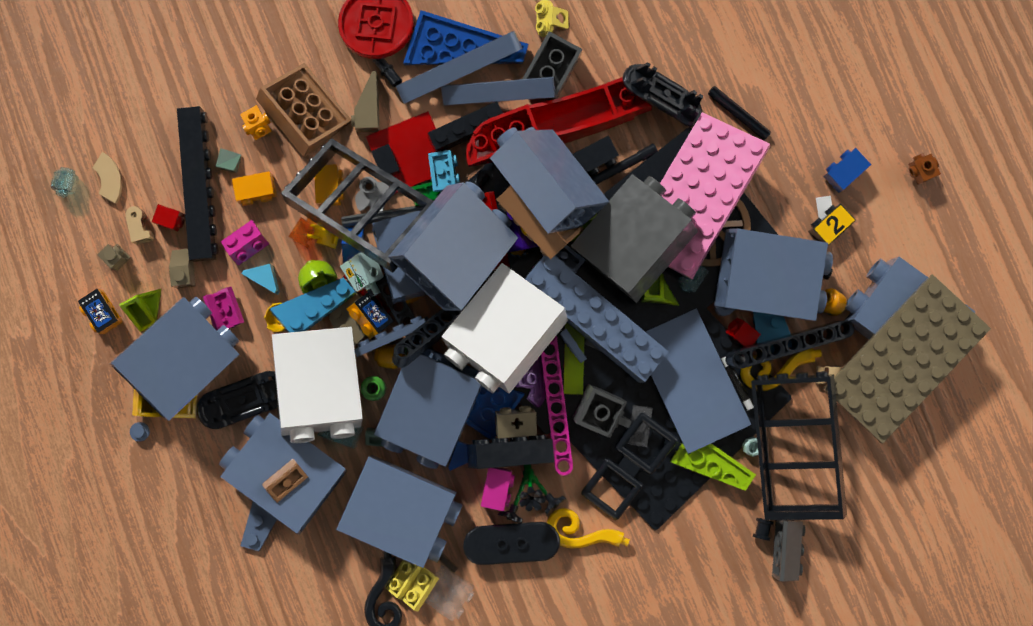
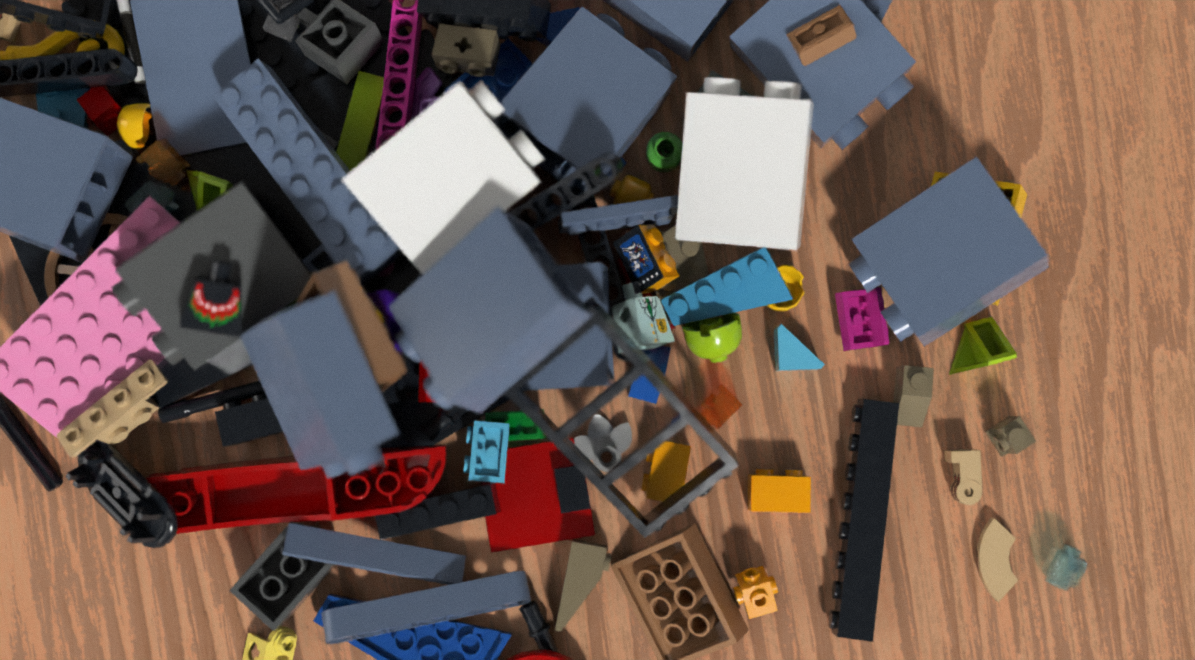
camera: 165 degrees left, 0 degrees up
brick [78,288,123,334] -> none
sand blue plate [130,422,150,441] -> none
red brick [152,204,185,232] -> none
black piece [197,371,278,429] -> none
sand green slope [216,148,242,173] -> none
dark pink bracket [221,220,269,265] -> none
yellow plate [307,224,339,249] -> none
dark grey axle [341,206,424,227] -> none
sand green slope [365,428,383,447] -> none
sand blue tile [560,329,587,363] -> none
none -> tan bracket [57,359,168,458]
none -> yellow hair [116,103,152,149]
none -> clear orange brick [136,138,190,186]
none -> black torso [179,260,242,338]

